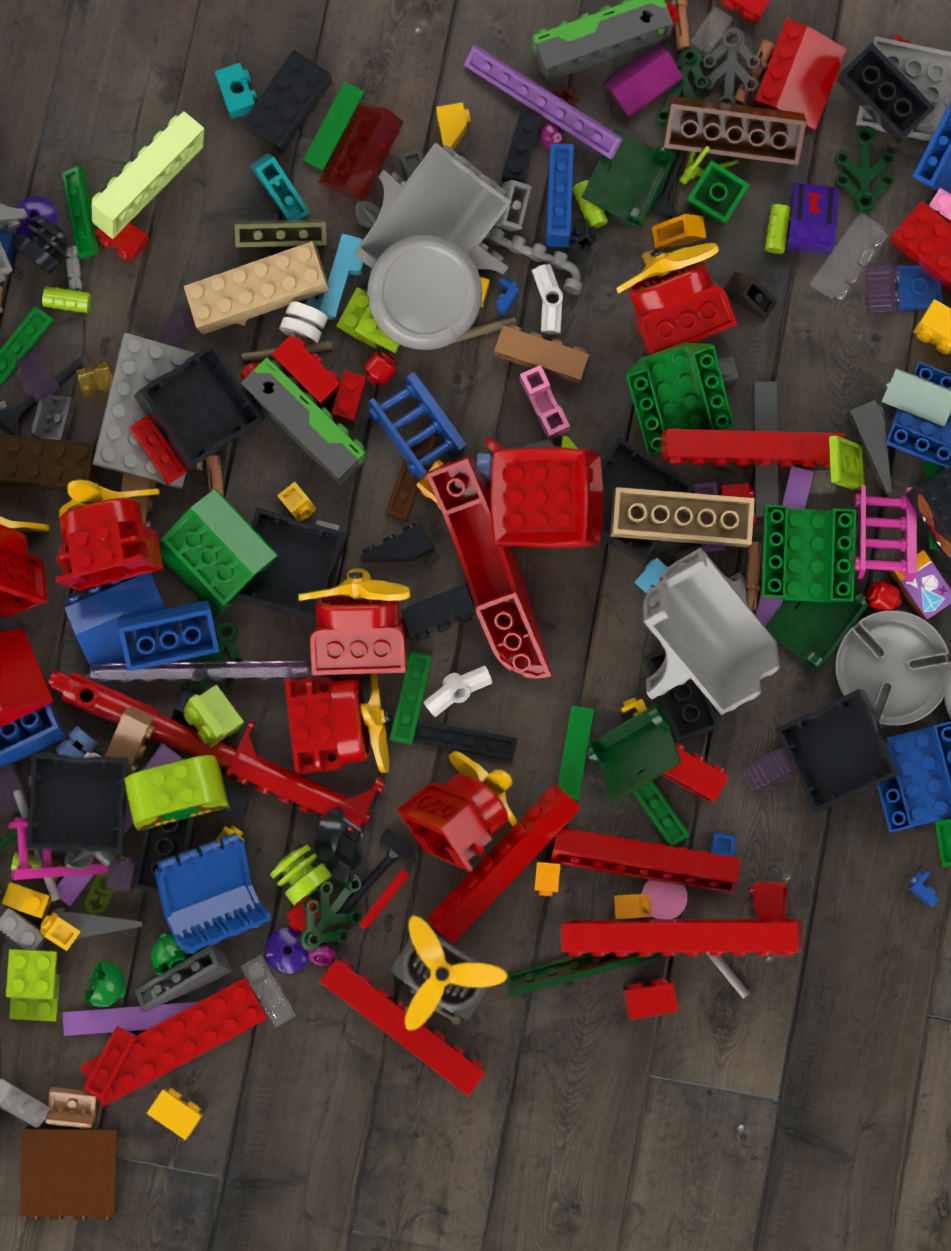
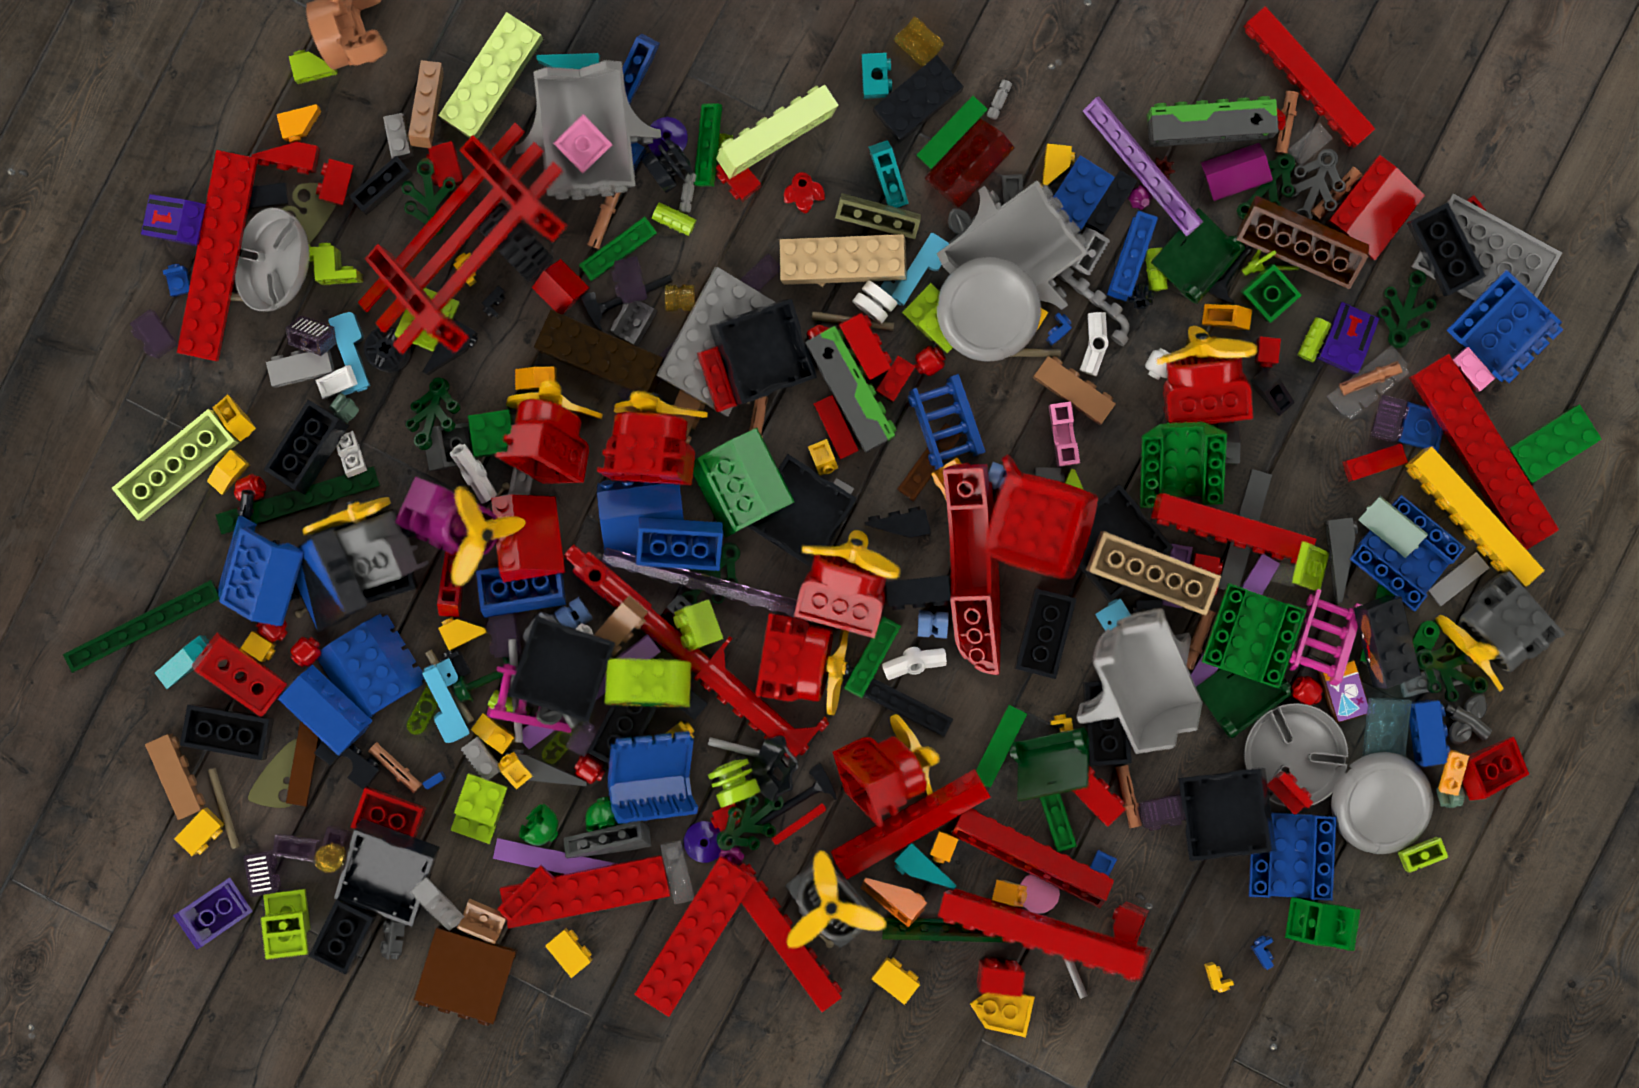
camera: 20 degrees right, 5 degrees up
none -> red head [573,753,606,784]
none -> red plate [634,855,756,1017]
none -> light grey bar [708,737,790,765]
none -> red plate [784,172,825,213]
none -> red tile [814,395,859,460]
none -> orange slope [861,878,927,927]
none -> yellow brick [872,957,920,1005]
none -> clear yellow bracket [893,17,944,67]
none -> teal slope [894,843,957,889]
none -> medium blue wheel [917,610,948,639]
none -> yellow tile [970,993,1035,1037]
none -> light grey axle [987,80,1012,120]
none -> black brick [1014,588,1076,679]
none -> blue brick [1053,155,1115,233]
none -> nougat pin [1115,765,1142,828]
none -> white head [1145,348,1169,380]
none -> yellow bracket [1205,962,1234,992]
none -> red brick [1255,336,1281,368]
none -> red bracket [1267,771,1314,815]
none -> nougat pin [1339,361,1402,396]
none -> red slope [1342,443,1408,482]

